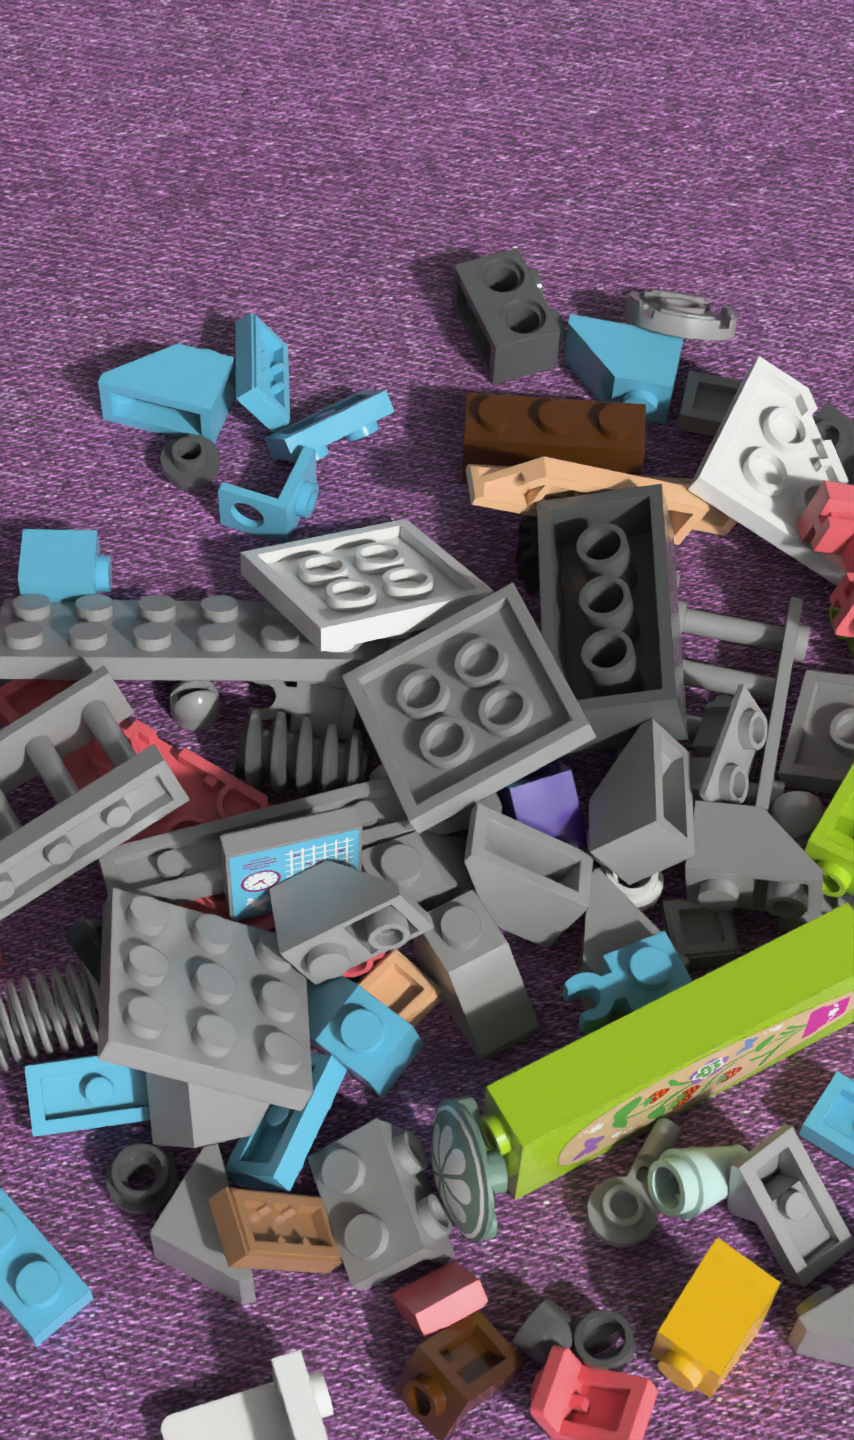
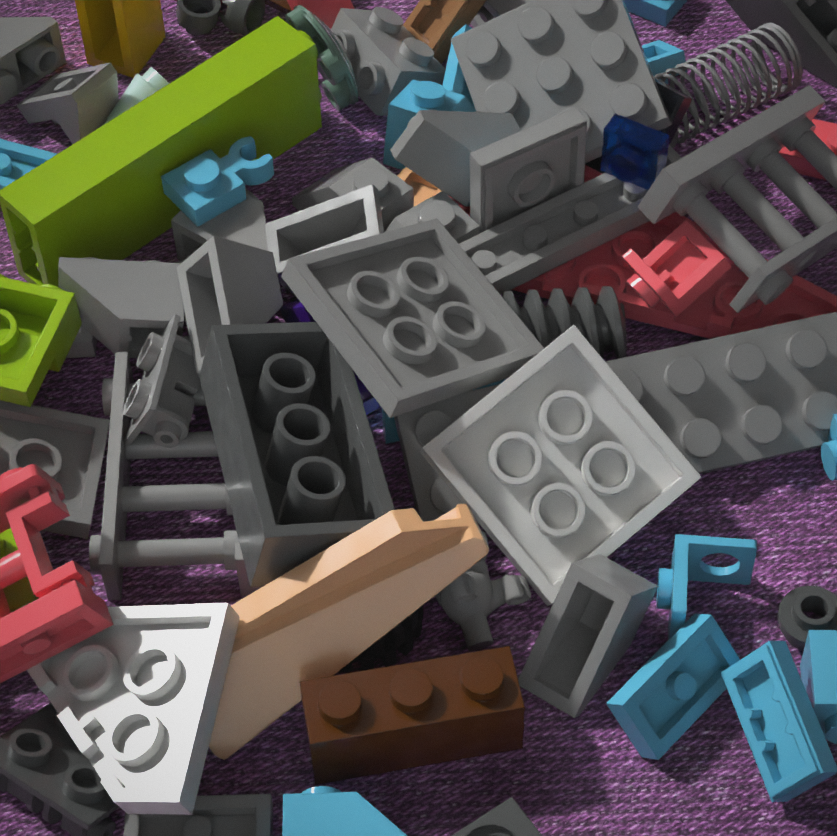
camera: 170 degrees right, 5 degrees down
light grey hinge [770,791,824,849] -> none
none -> light grey piece [435,531,531,651]
none -> light grey slope [518,554,658,718]
none -> clear blue plate [601,113,670,190]
none -> coral bracket [621,219,731,318]

